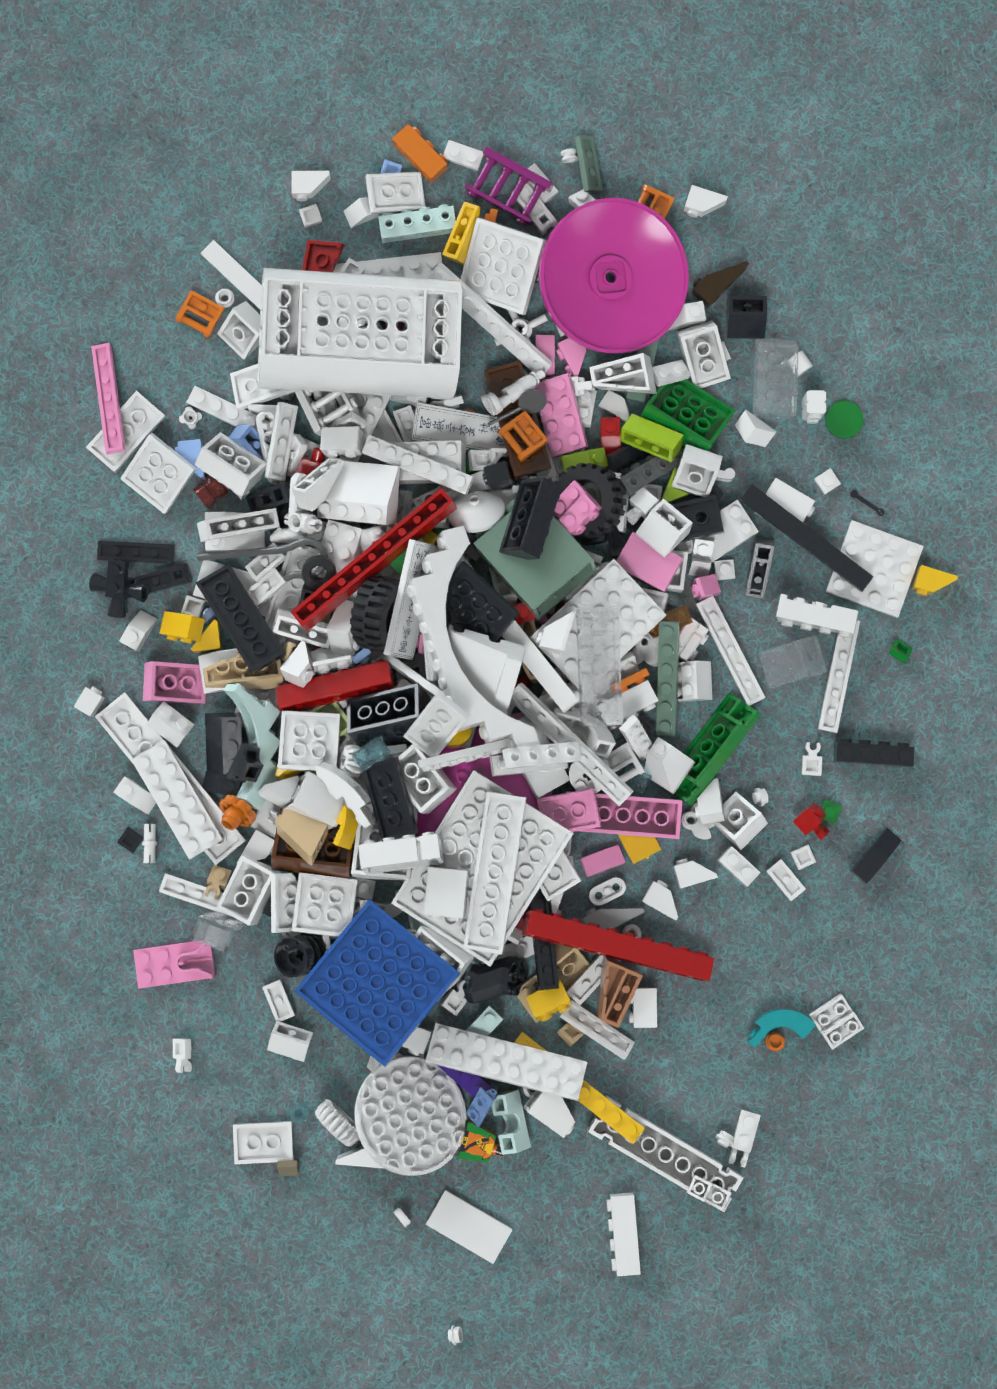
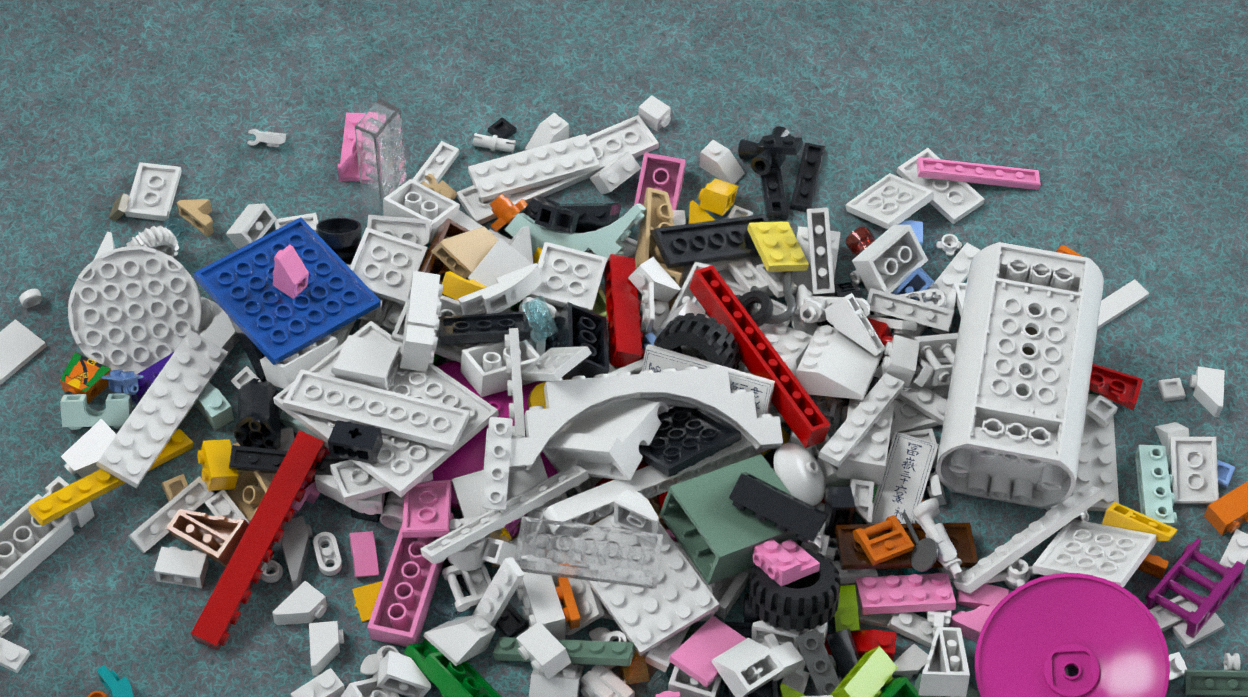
camera: 100 degrees right, 30 degrees down
none -> tan slope [177,199,214,237]
none -> bright pink slope [273,244,309,299]
none -> black brick [328,420,383,464]
none -> white brick [516,622,571,680]
none -> light yellow plate [747,222,809,272]

